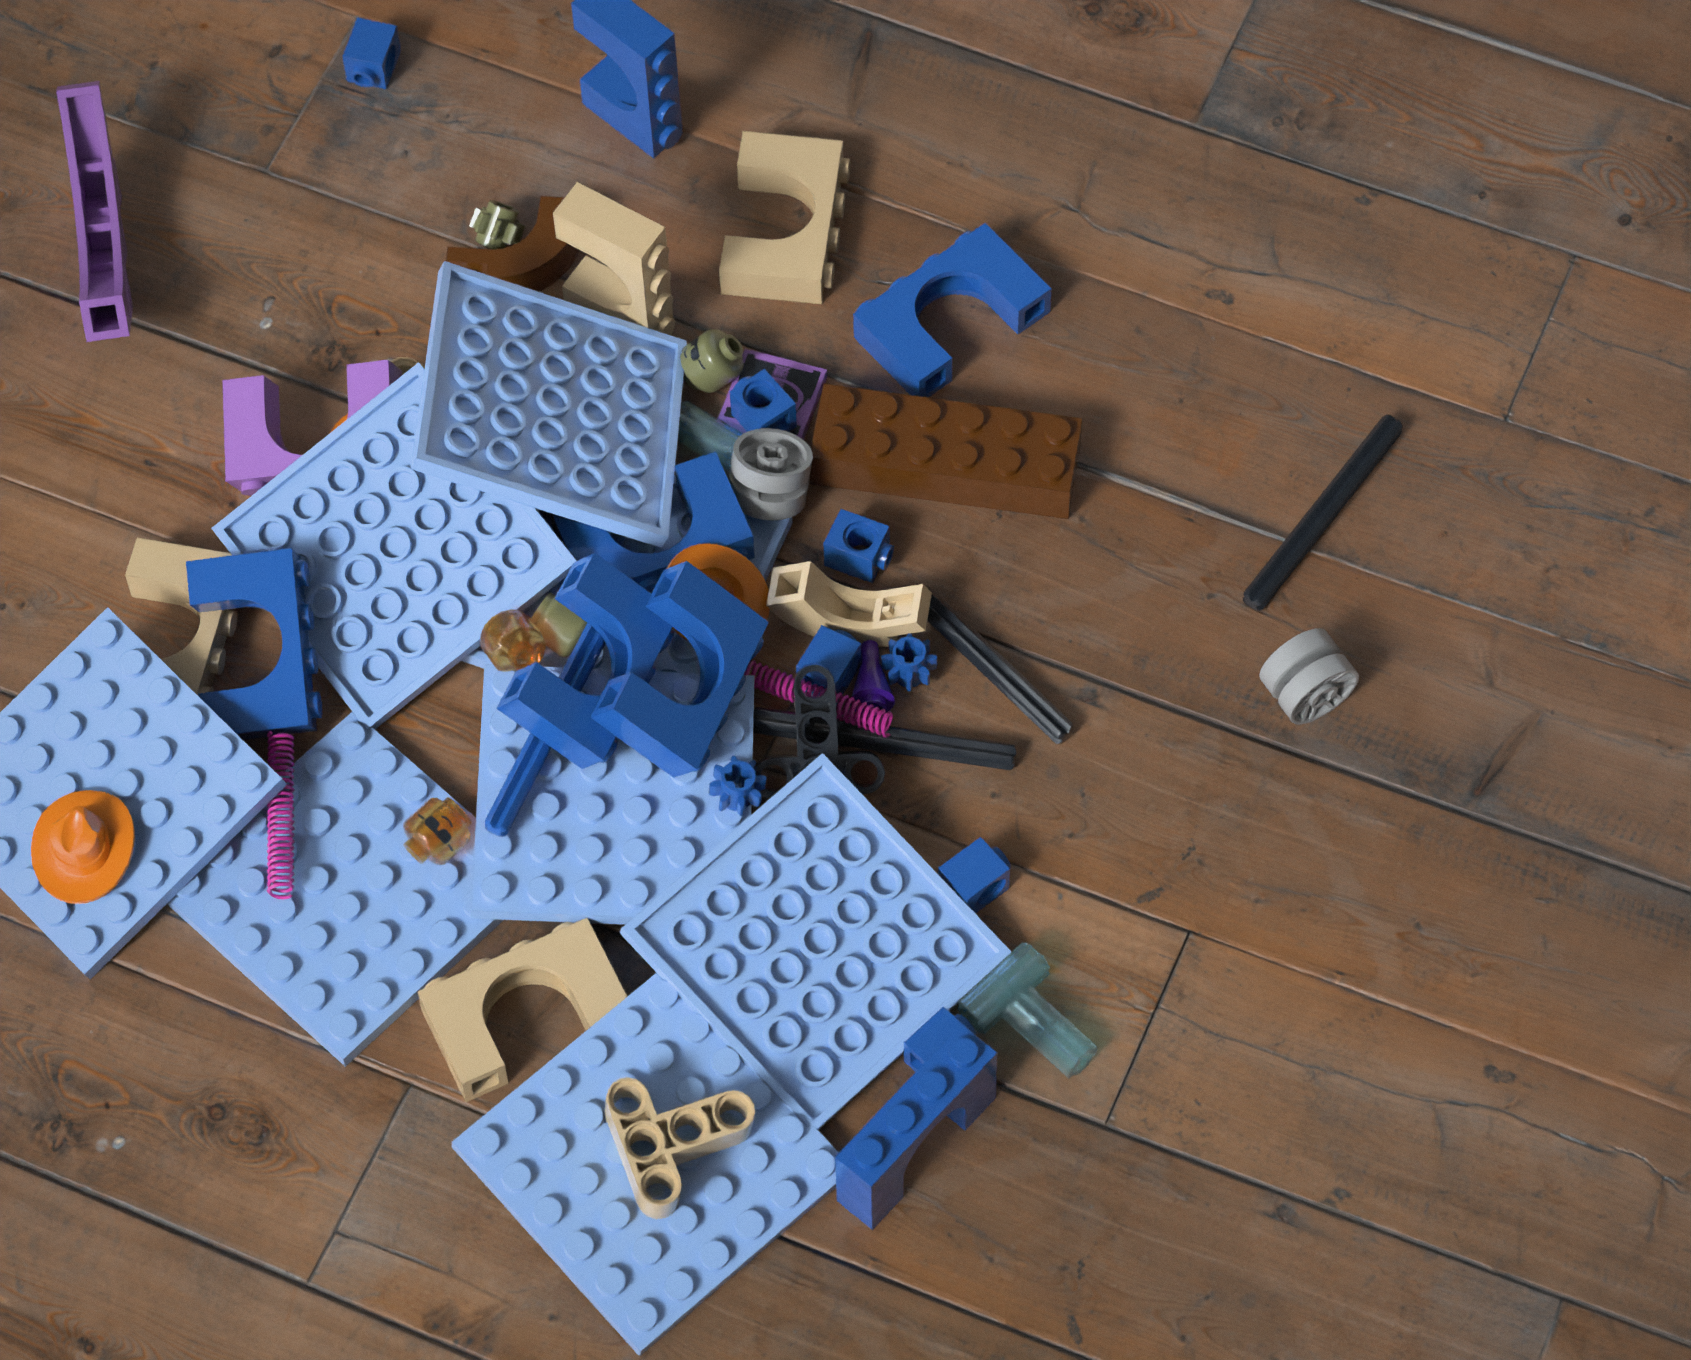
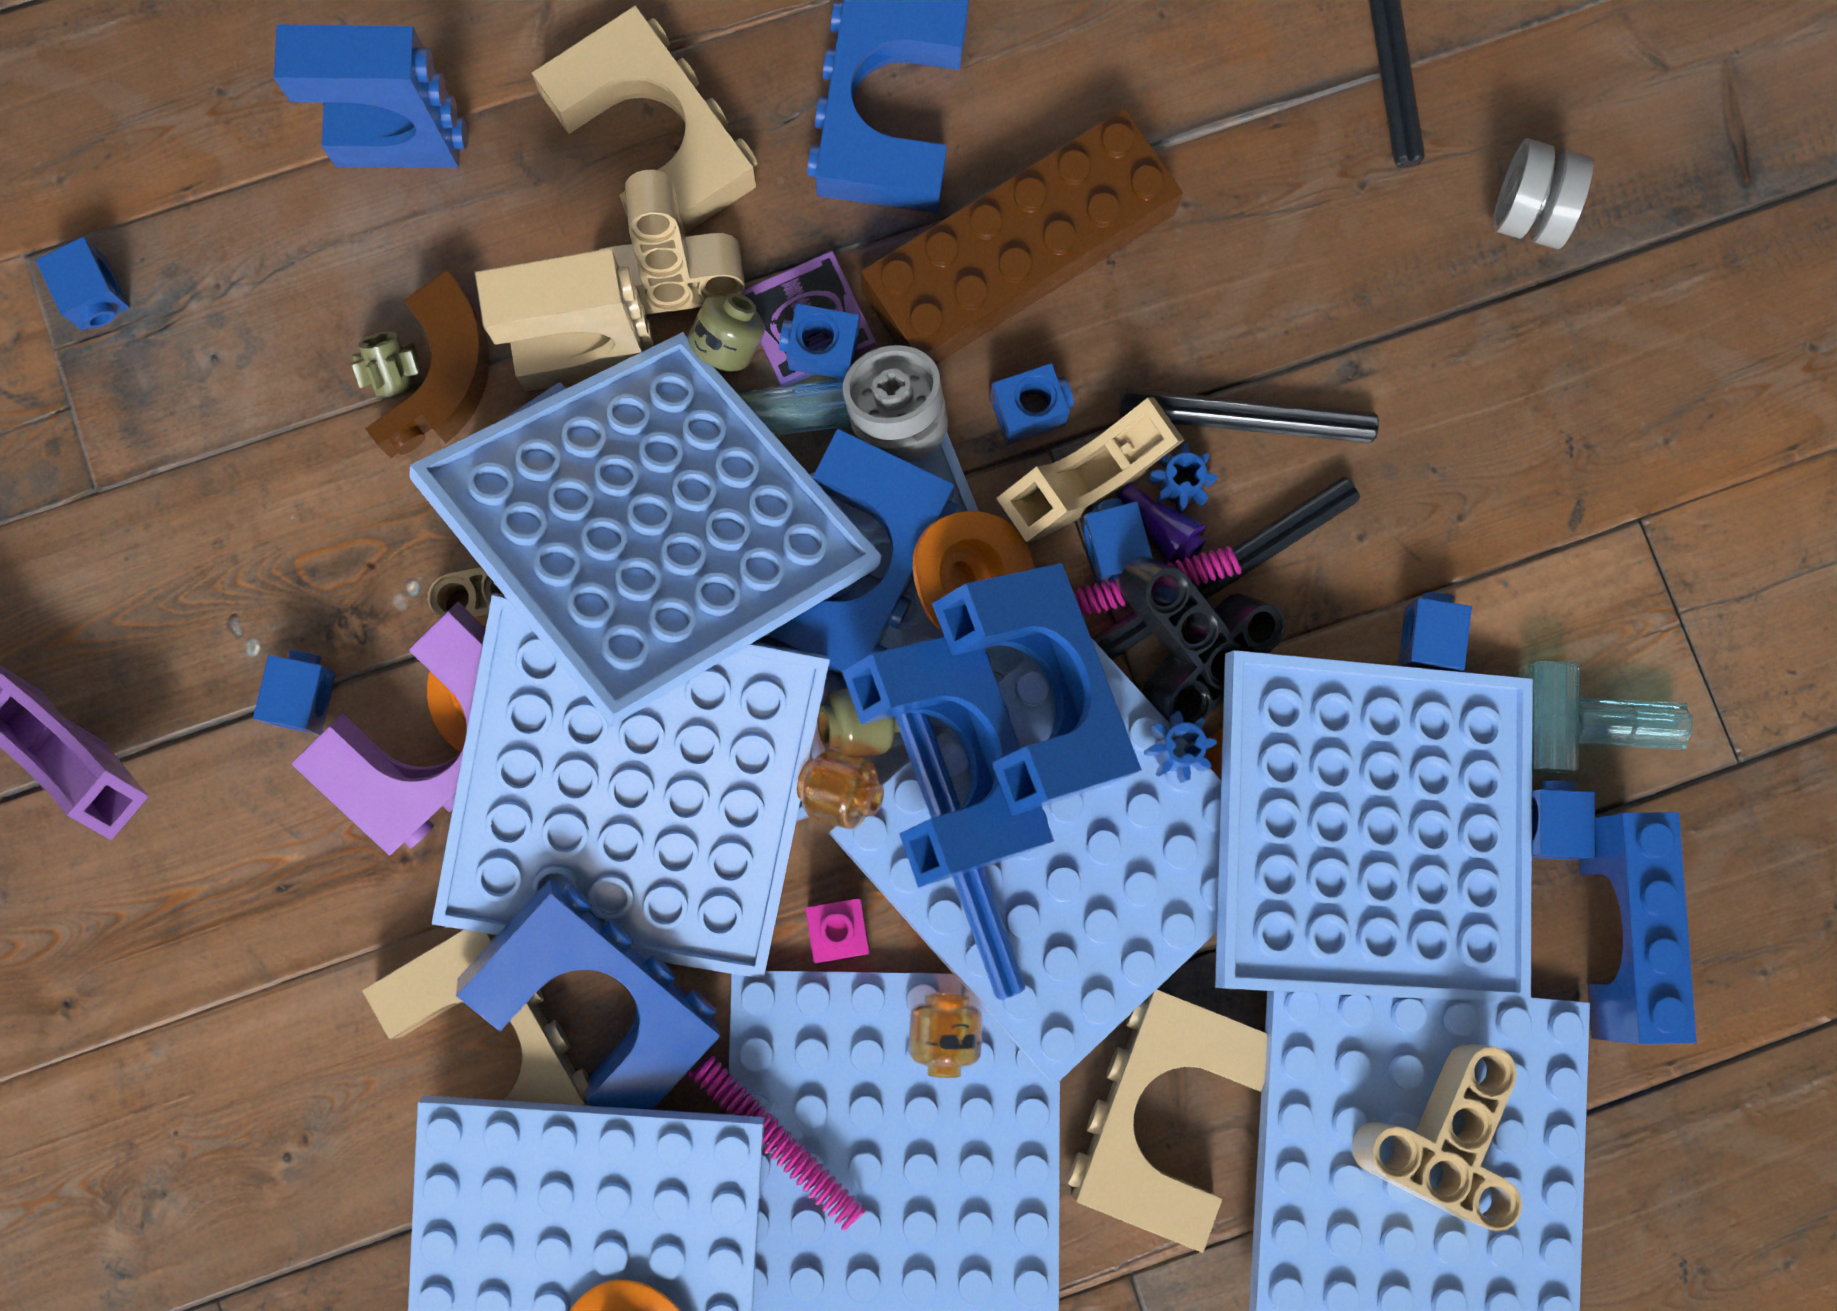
camera: 50 degrees left, 20 degrees up
none -> blue brick [253,650,336,735]
none -> tan beam [600,170,745,315]
none -> dark pink brick [805,898,870,963]

